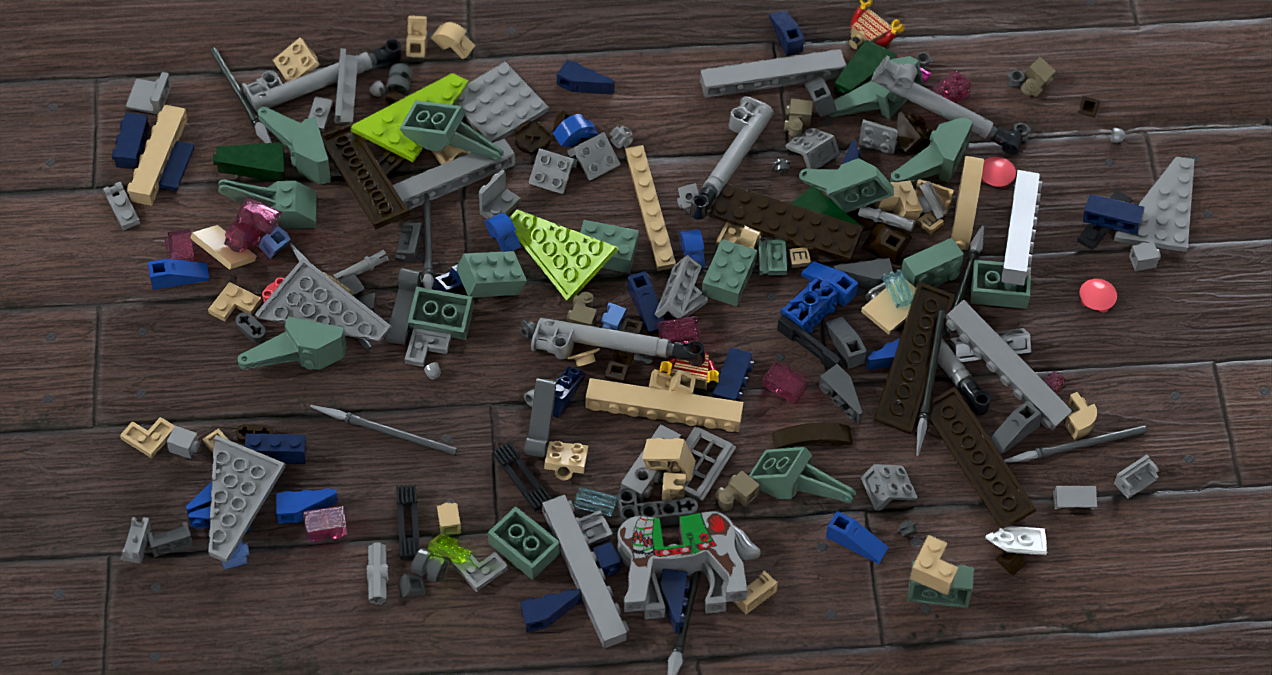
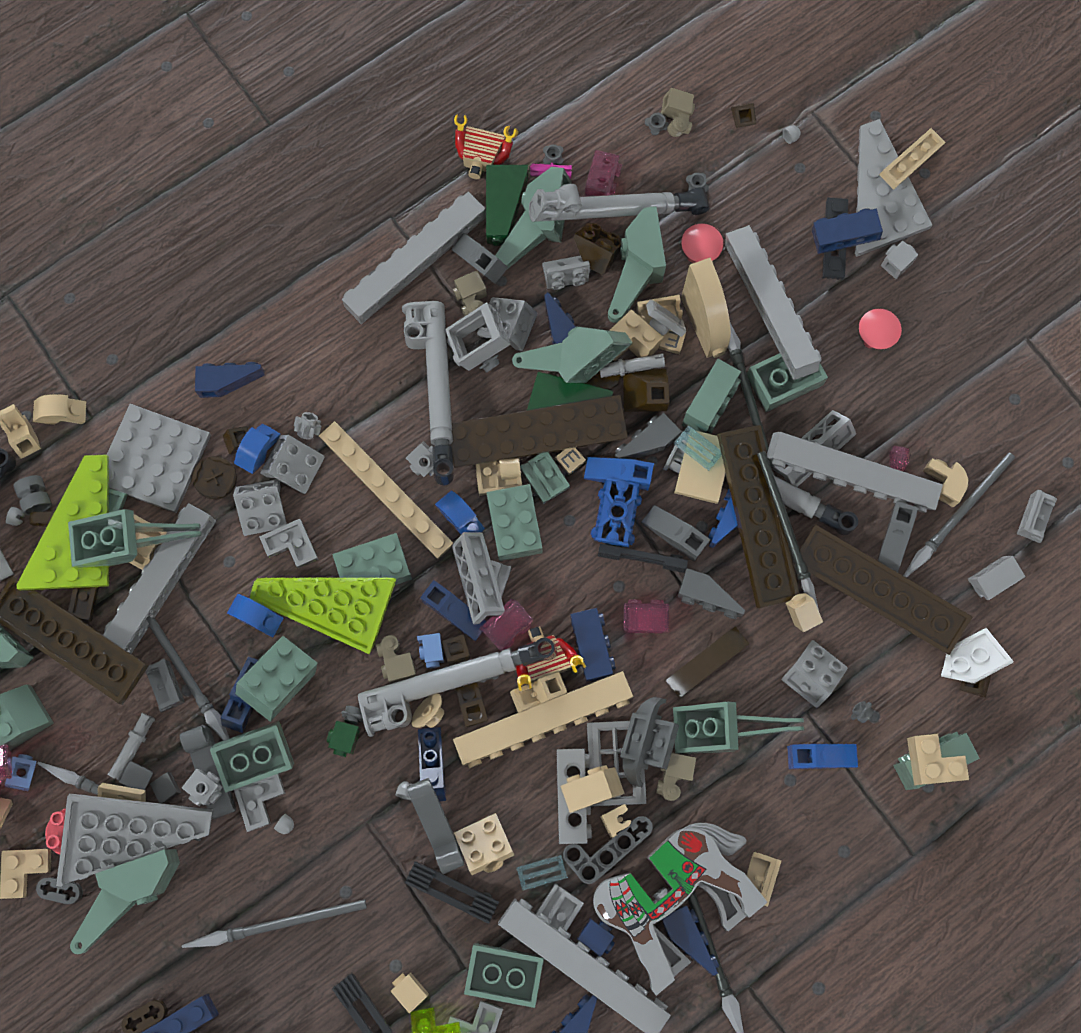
camera: 30 degrees left, 20 degrees up
light grey bracket [479,170,521,219] -> none
dark blue slope [769,10,804,56] -> none
none -> light grey brick [182,769,223,806]
none -> light grey plate [259,519,318,568]
none -> dark green brick [327,720,361,757]
none -> light grey window [445,302,511,371]
none -> dark grey plate [620,697,679,788]
none -> tan brick [786,593,823,632]
none -> tan plate [879,128,946,190]

